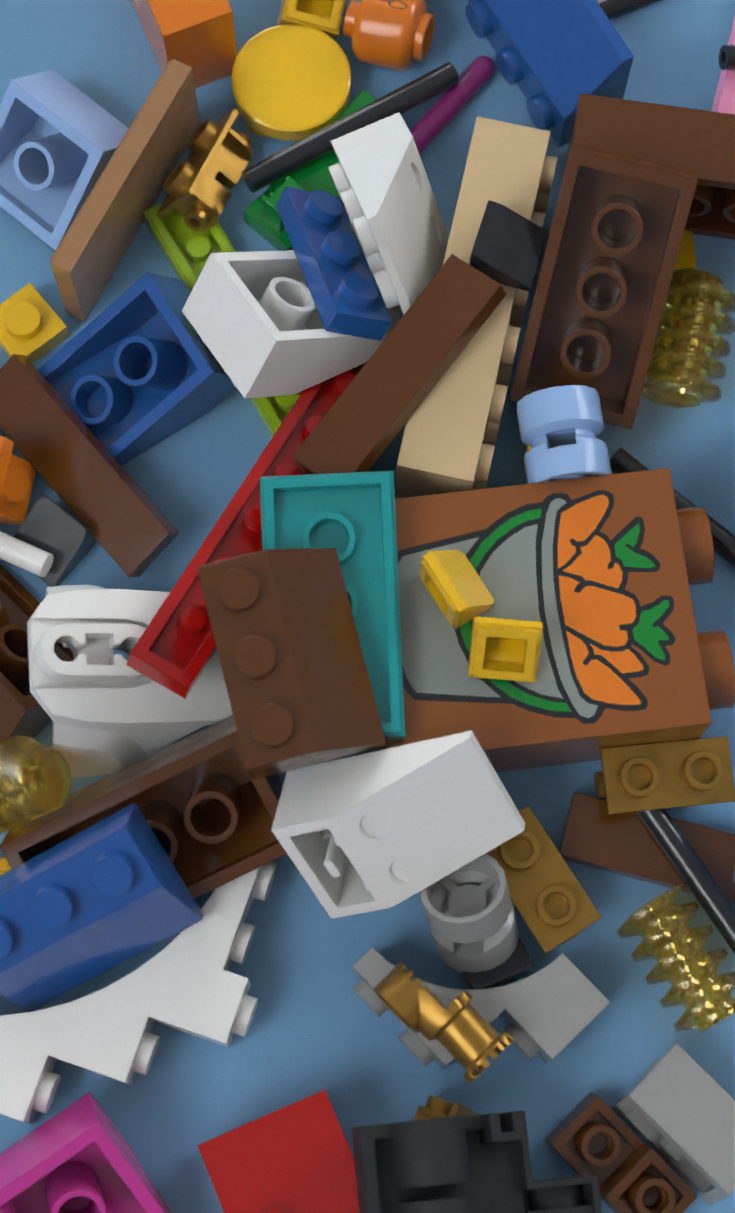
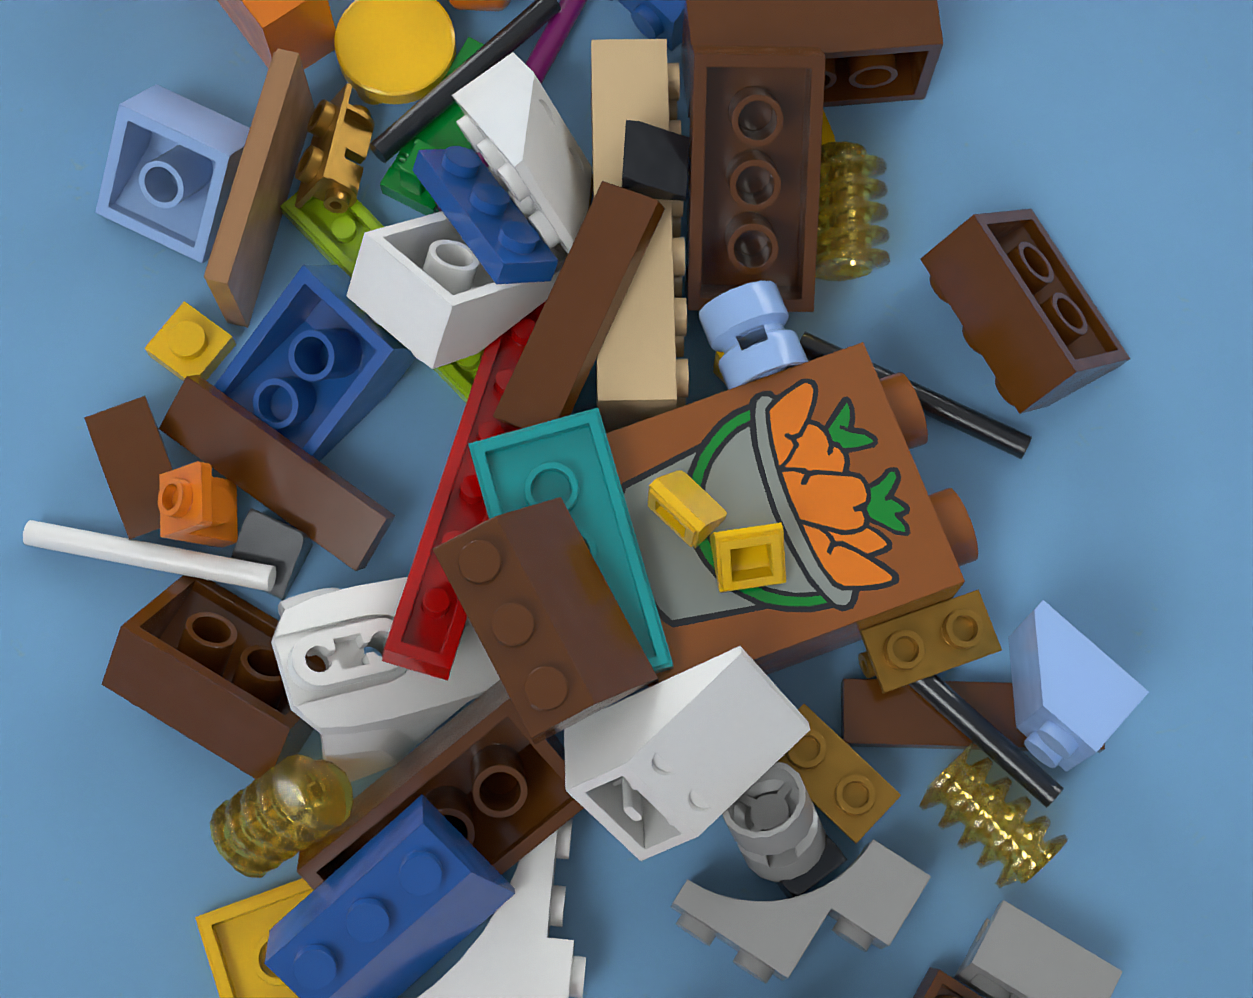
camera: 15 degrees left, 0 degrees up
pearl gold connector [373,962,514,1084] -> none

